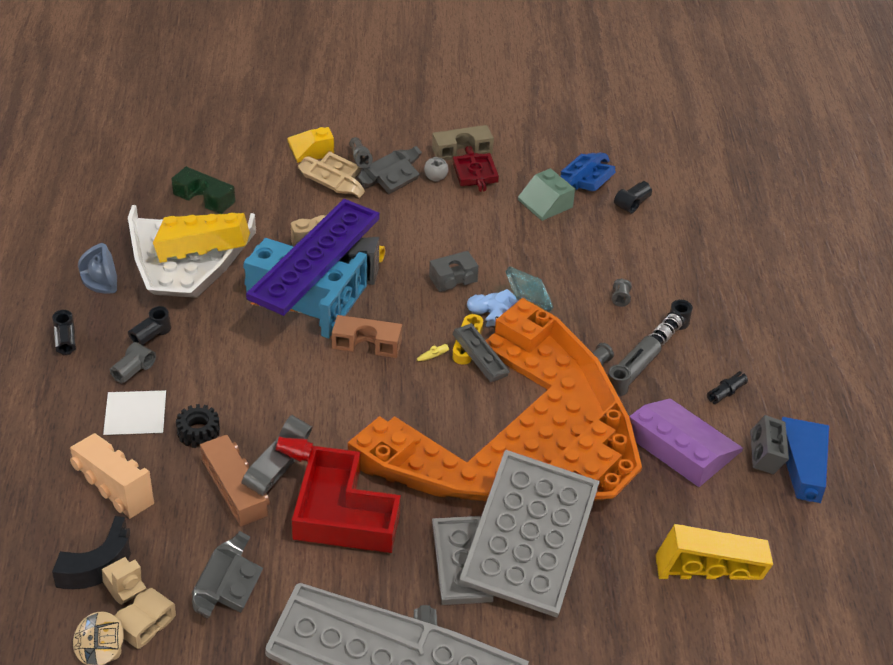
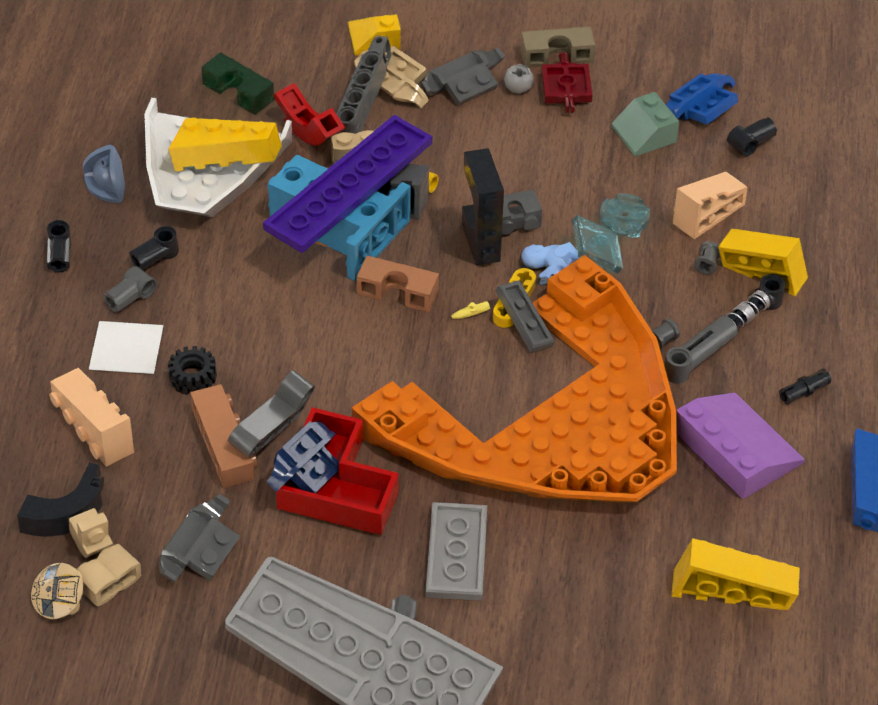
camera: 10 degrees right, 5 degrees up
red cone [275,436,313,462] -> none
dark grey pin [349,137,373,168] -> none
light grey plate [459,450,600,617] -> none
dark grey brick [750,415,789,475] -> none
none -> plate [267,422,339,493]
none -> red arch [273,83,345,146]
none -> dark grey piece [336,36,391,134]
none -> black arch [462,148,504,266]
none -> clear light blue plate [600,194,650,238]
none -> light nougat wedge [673,172,748,239]
none -> yellow wedge [718,228,808,296]

